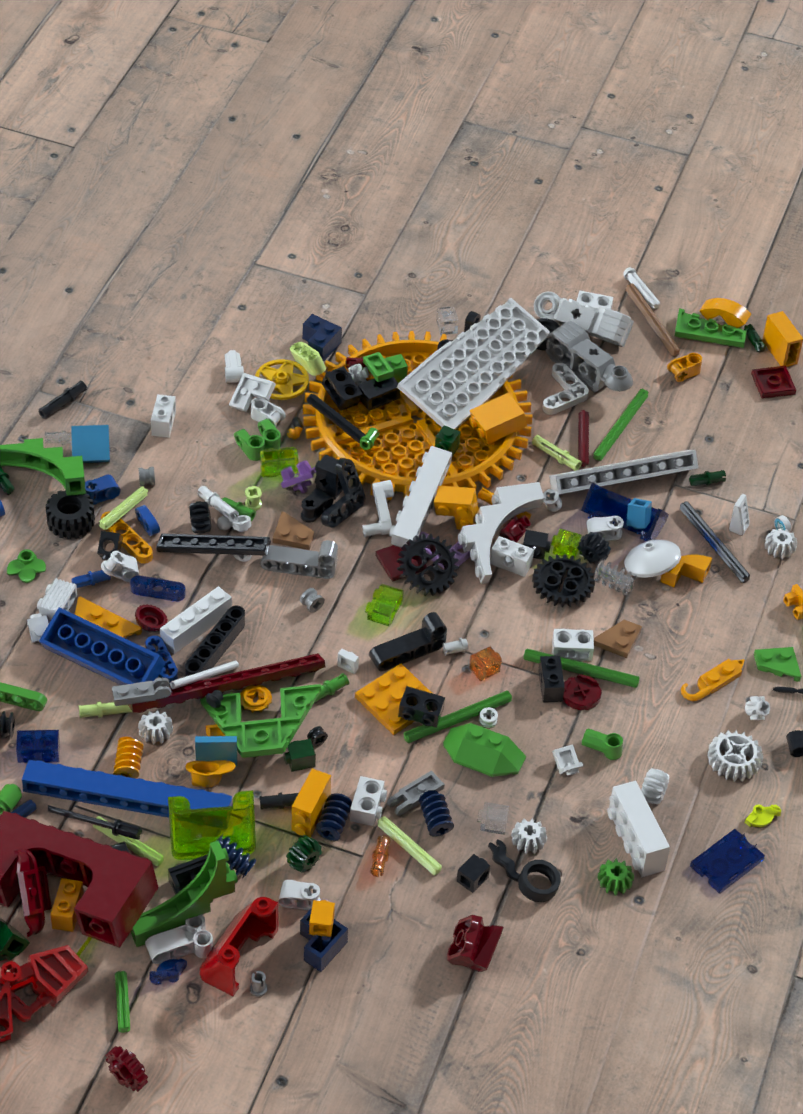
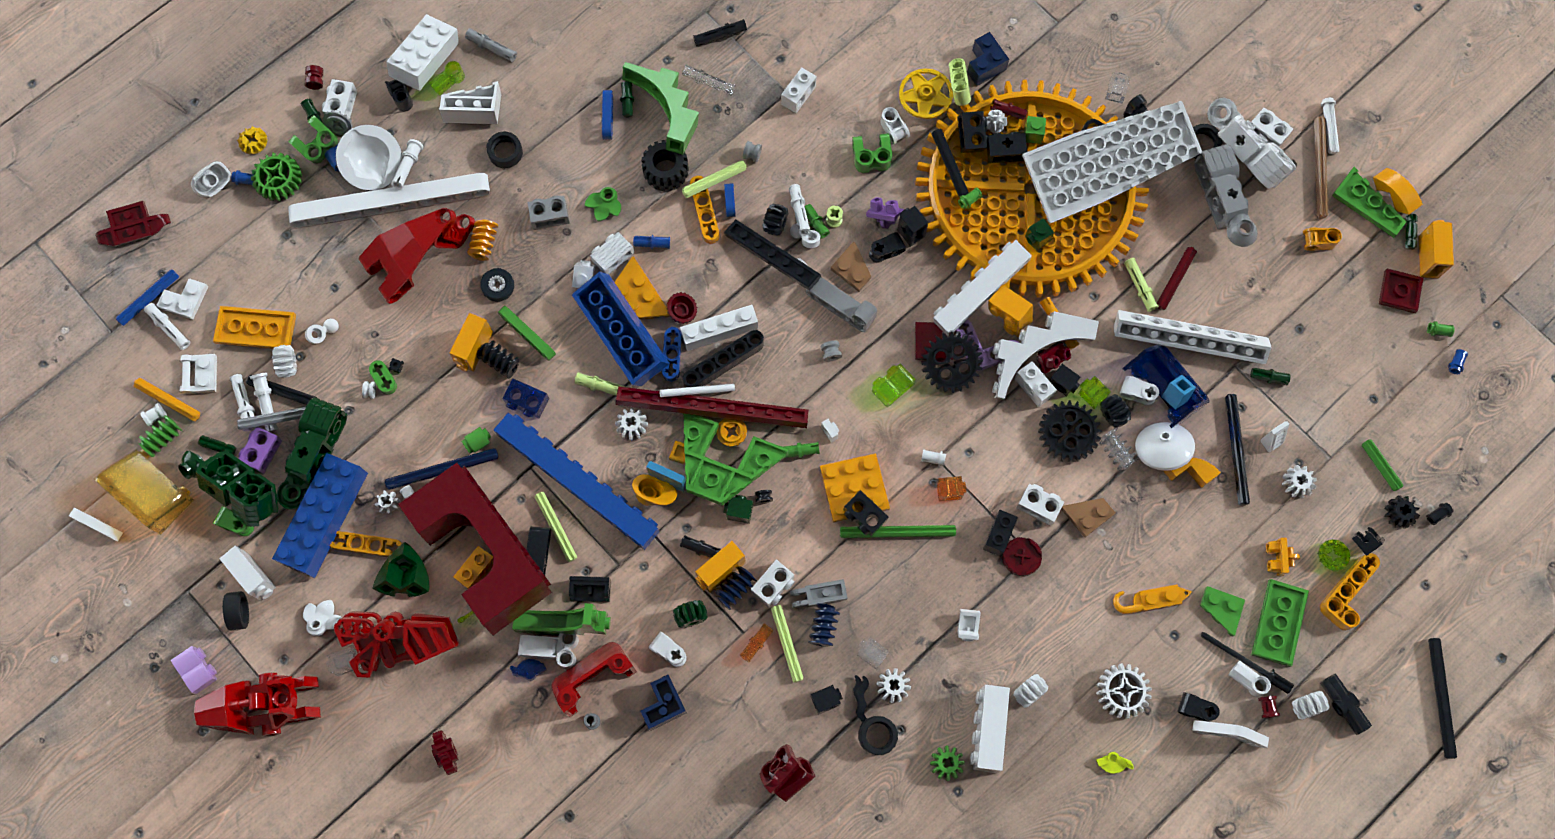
camera: 30 degrees right, 25 degrees up
dark red plate [14,849,52,937] -> none
black piece [48,805,142,840] -> none
dark azure tile [71,425,110,463] -> none
blue piece [85,474,121,505] -> none
black brick [97,531,123,560] -> none
white piece [101,551,139,582] -> none
light grey hinge [112,677,171,706] -> none
light orange piece [113,736,144,779] -> none
bright green axle [115,971,130,1033] -> none
clear blue beam [130,576,186,602] -> none
clear neon green windscreen [168,790,256,860] -> none
black piece [206,690,224,708] -> none
dark blue piece [208,834,257,878] -> none
white piece [225,350,244,383] -> none
white plate [229,373,276,412] -> none
clear neon green brick [260,447,299,478] -> none
light orange arm [287,417,304,440] -> none
light orange brick [309,900,335,937] -> none
black beam [321,458,366,528] -> none
white beam [362,480,394,537] -> none
bright green plate [363,352,394,382] -> none
black beam [369,612,447,671] -> none
bright green wedge [443,723,526,777] -> none
light orange brick [469,392,527,444] -> none
white bush [479,707,498,728] -> none
bright green axle [524,648,640,688] -> none
white beam [542,363,589,415] -> none
white bush [543,489,562,512] -> none
bright green piece [582,728,623,760] -> none
bright green axle [593,388,649,461] -> none
clear blue piece [690,829,765,894] -> none
white gear [745,696,770,720] -> none
white tile [774,515,791,532] -> none

